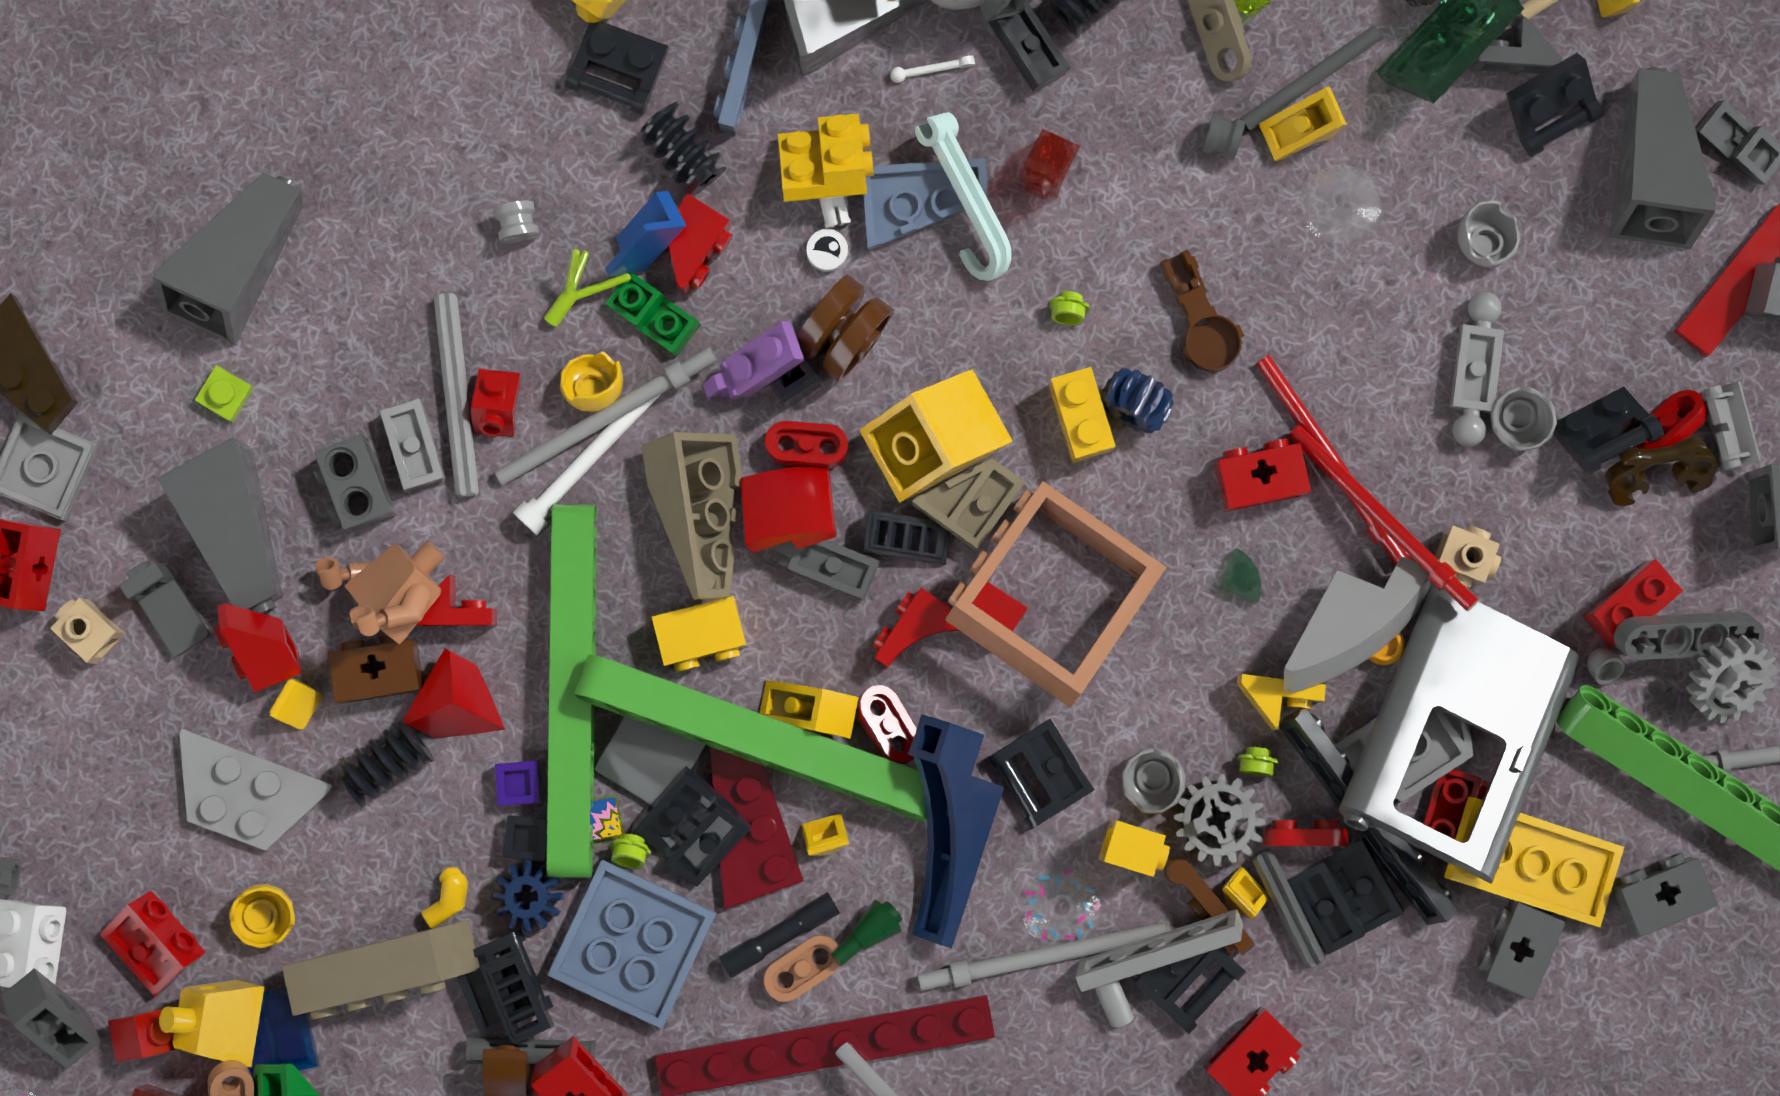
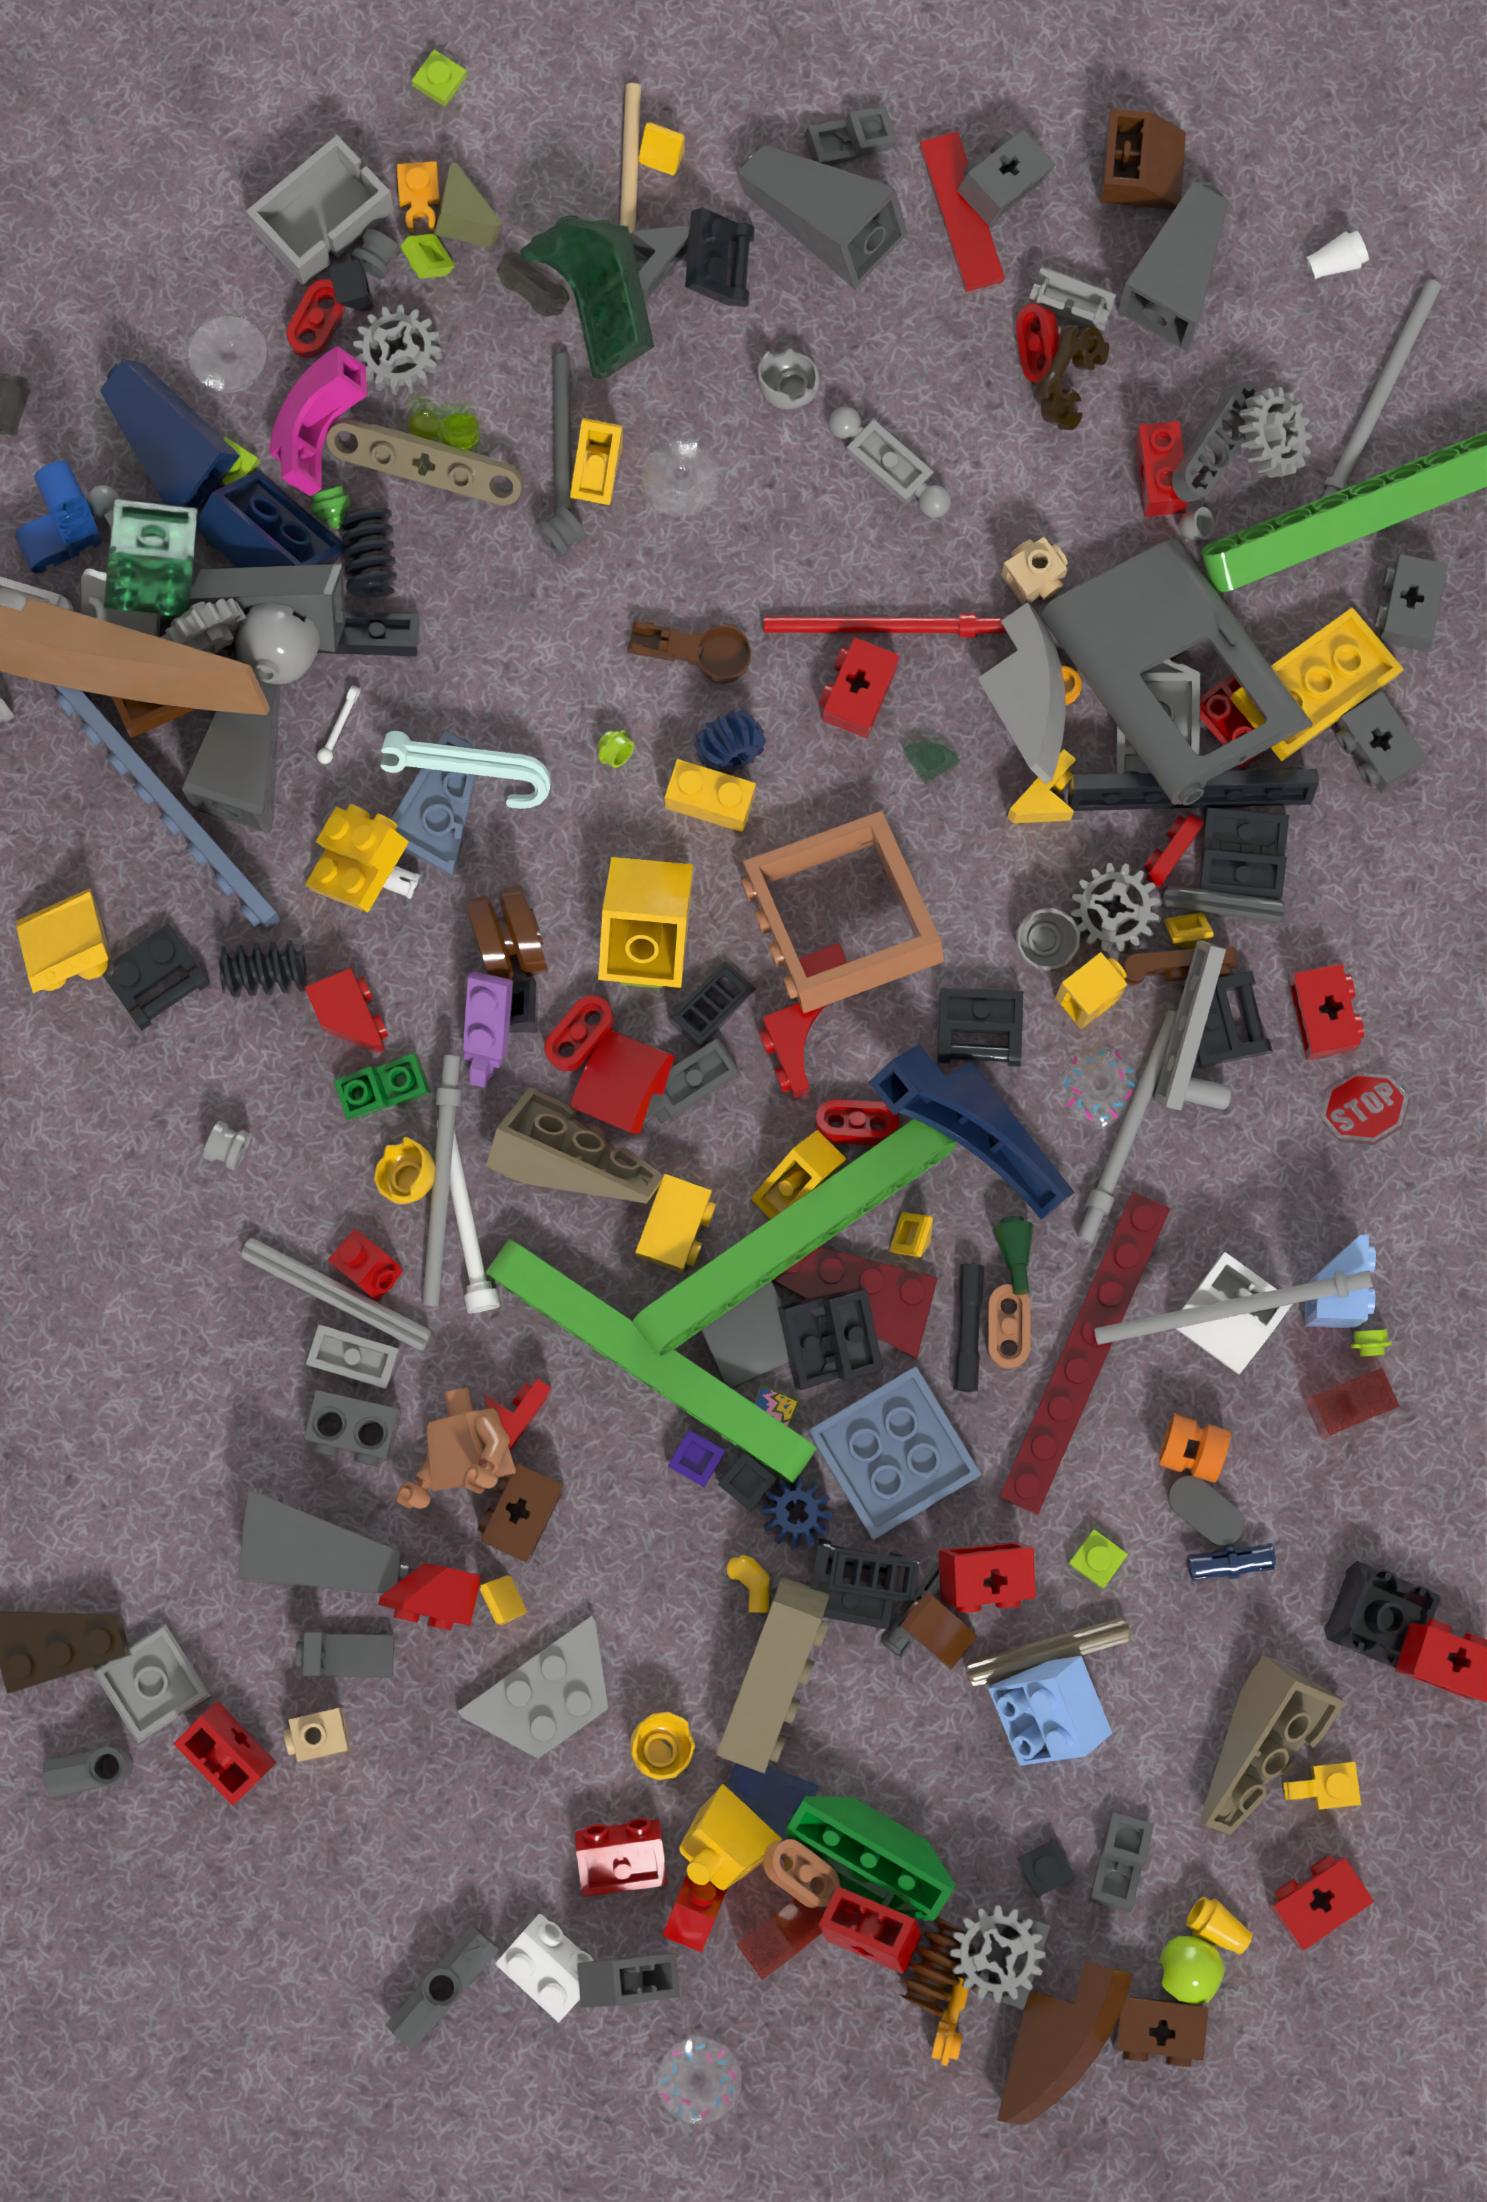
camera: 55 degrees left, 5 degrees down
dark grey slope [152,172,303,345] -> none
lime plate [195,365,254,423] -> none
black piece [339,720,434,807] -> none
red slope [403,648,505,738] -> none
lime plant [544,249,631,327] -> none
blue panel [605,191,686,277] -> none
lime plate [609,834,651,869] -> none
white tile [807,229,848,272] -> none
dark tan wing [911,458,1026,551] -> none
clear red slope [1020,129,1080,199] -> none
lime plate [1237,747,1278,777] -> none
red bar [1288,425,1479,612] -> none
light grey hair [1490,386,1557,451] -> none
black plate [1553,386,1664,475] -> none

